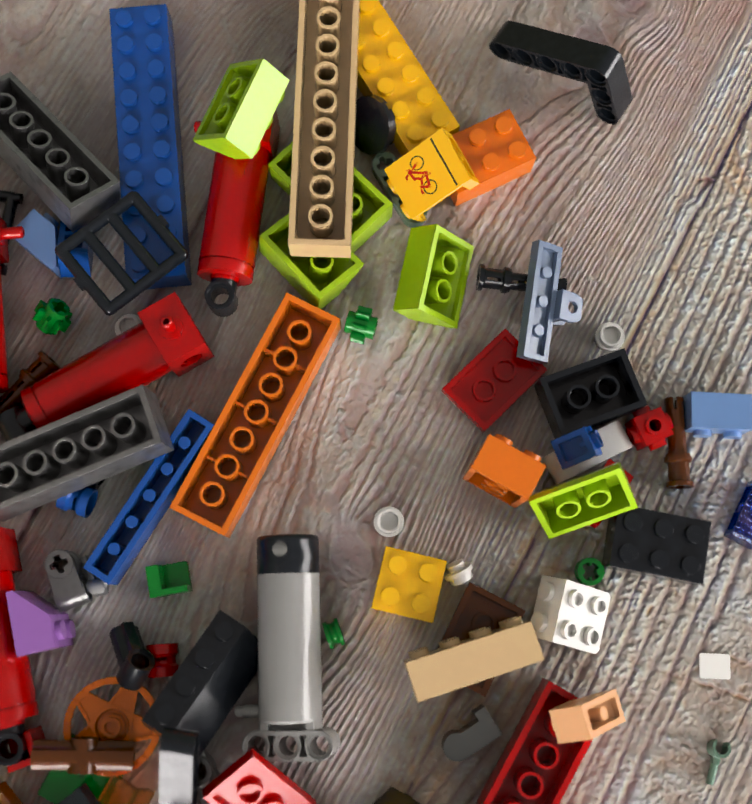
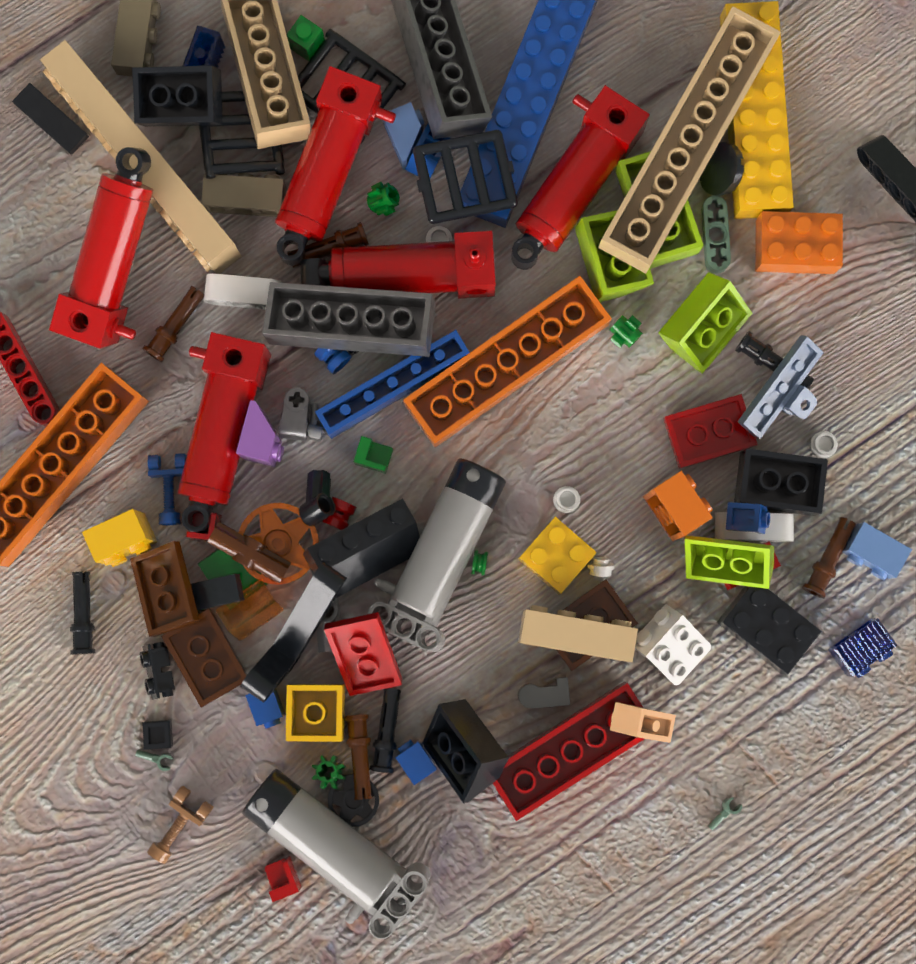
camera: 30 degrees right, 5 degrees up
lime slope [193,58,290,159] -> none
yellow panel [384,128,480,222] -> none
green bush [574,558,605,586] -> none
red brick [624,406,674,452] -> none
white sticker [699,653,731,680] -> none

